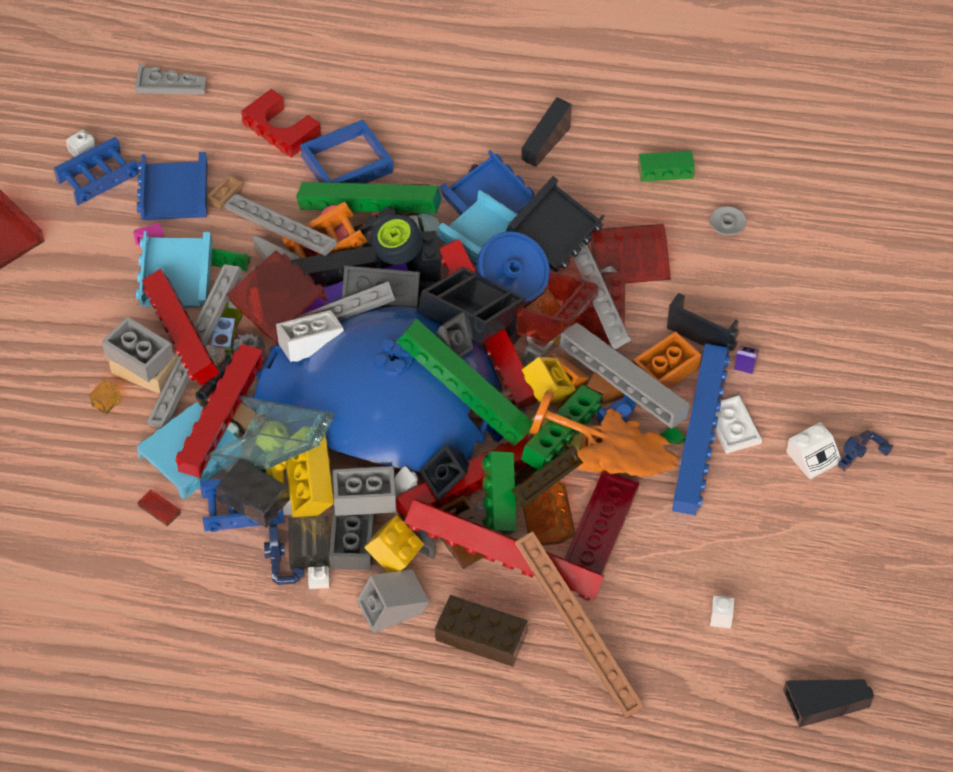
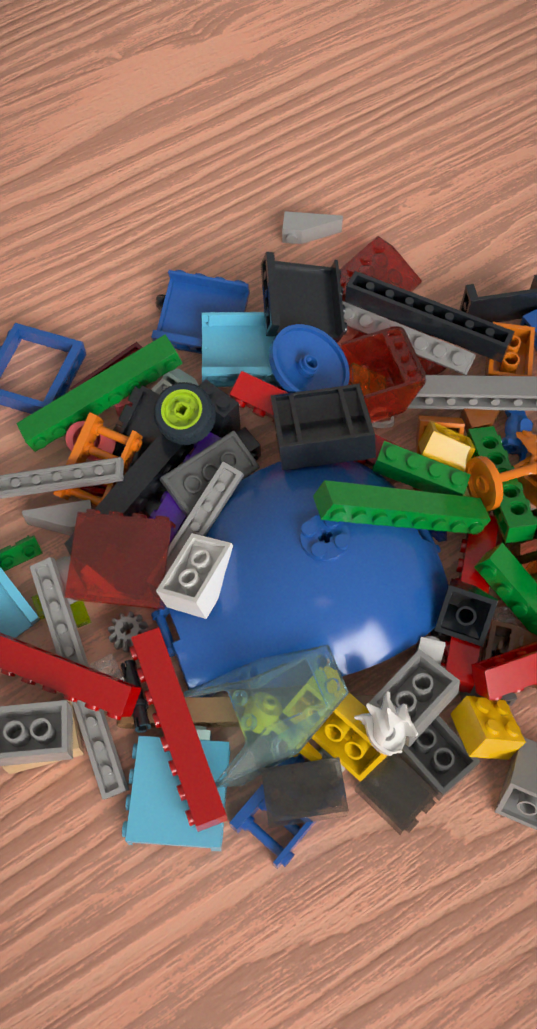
camera: 40 degrees left, 10 degrees up
clear yellow brick [89,379,121,414] -> none
clear red tile [137,490,181,527] -> none
light blue piece [211,317,237,360] -> none
dark blue animal [264,524,305,585] -> none
white tile [308,566,329,589] -> none
dark grey slope [435,312,473,358] -> none
black slope [521,97,572,167] -> none
light grey tile [521,344,546,366] -> none
green brick [638,151,695,182] -> none
light grey dish [710,206,746,235] -> none
none -> light grey slope [282,211,343,244]
none -> black brick [345,271,515,363]
none -> white hair [354,691,418,756]
none -> green brick [372,441,471,496]

